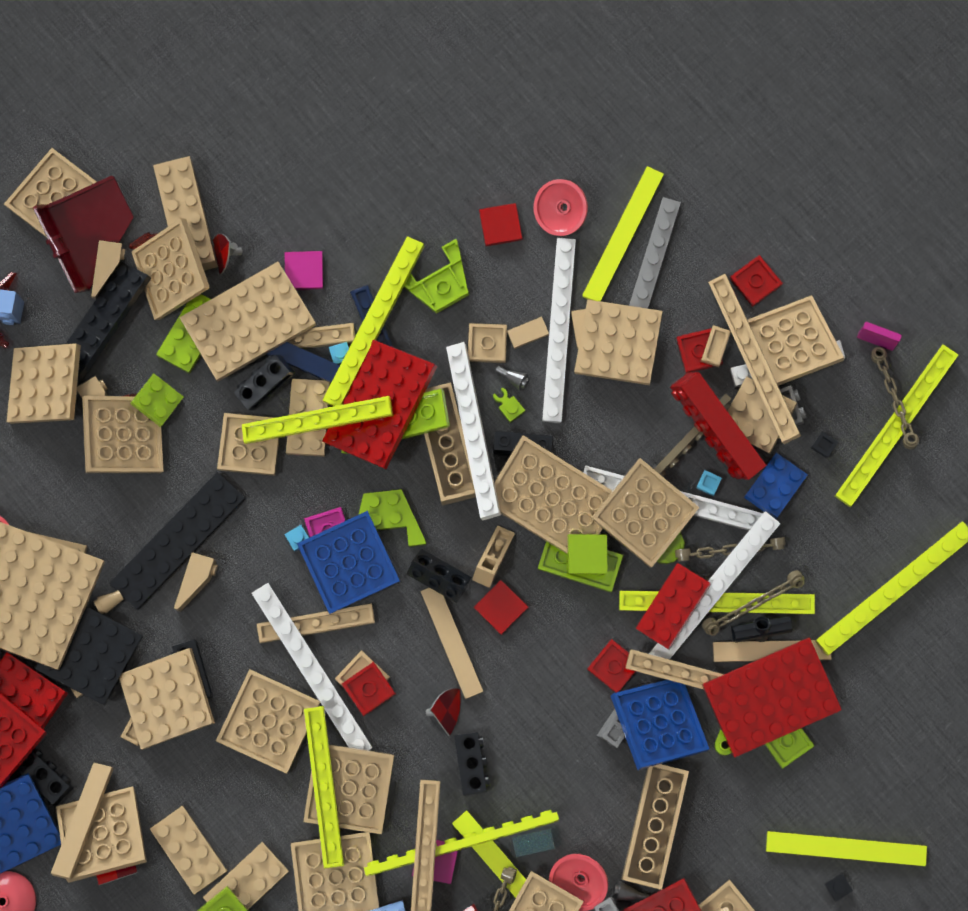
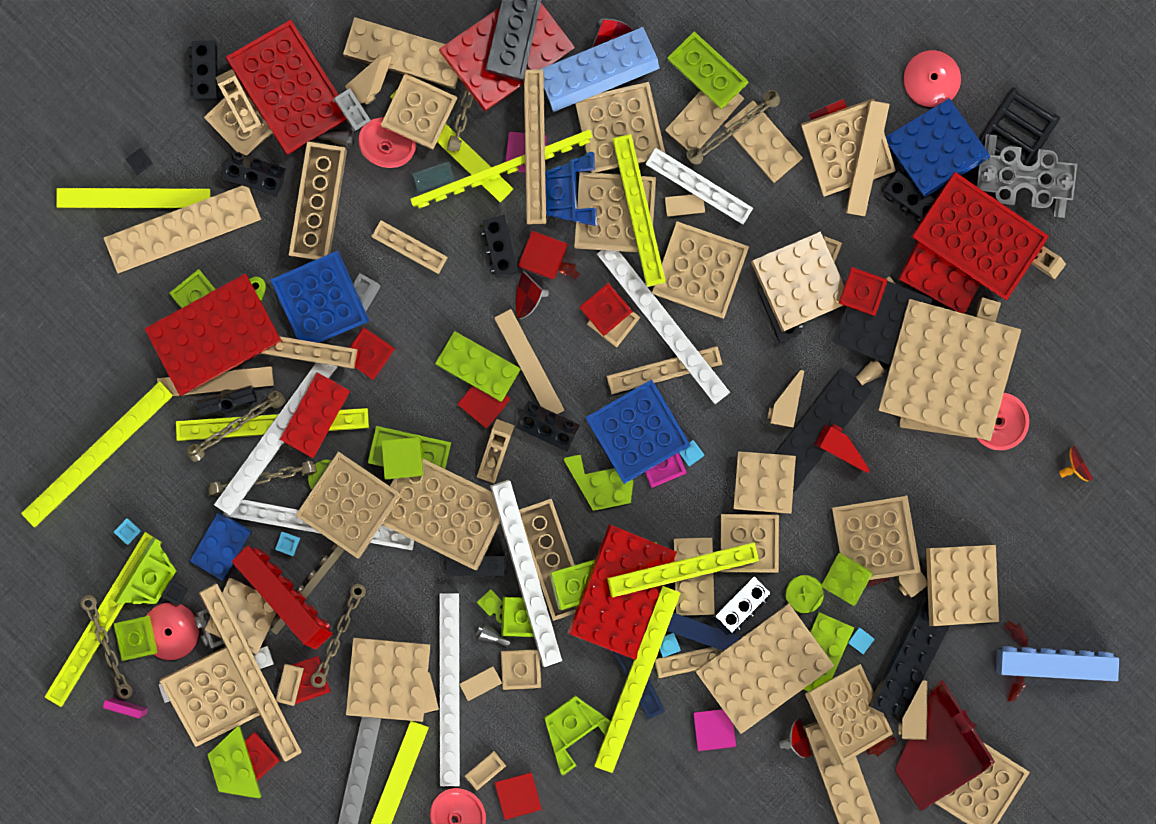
camera: 170 degrees right, 10 degrees up
none -> tan plate [104,186,261,273]
none -> lime tile [113,615,158,661]
none -> medium azure plate [114,518,142,545]
none -> lime wing [114,538,176,604]
none -> coral dish [146,602,200,660]
none -> lime wing [208,726,262,798]
none -> black brick [222,150,286,197]
none -> dark tan piece [311,584,366,688]
none -> tan plate [372,221,448,274]
none -> lime plate [435,331,521,402]
none -> tan tile [465,751,506,790]
none -> lime plate [501,597,534,637]
none -> red tile [518,231,568,280]
none -> blue wing [545,152,597,226]
none -> clear red bar [558,261,580,279]
none -> white plate [646,148,753,224]
none -> tan tile [665,194,705,217]
none -> dark tan piece [686,90,780,165]
none -> tan plate [733,451,796,514]
none -> lime tile [785,575,824,613]
none -> red slope [814,424,870,473]
none -> red tile [838,267,888,316]
none -> medium azure tile [848,627,874,654]

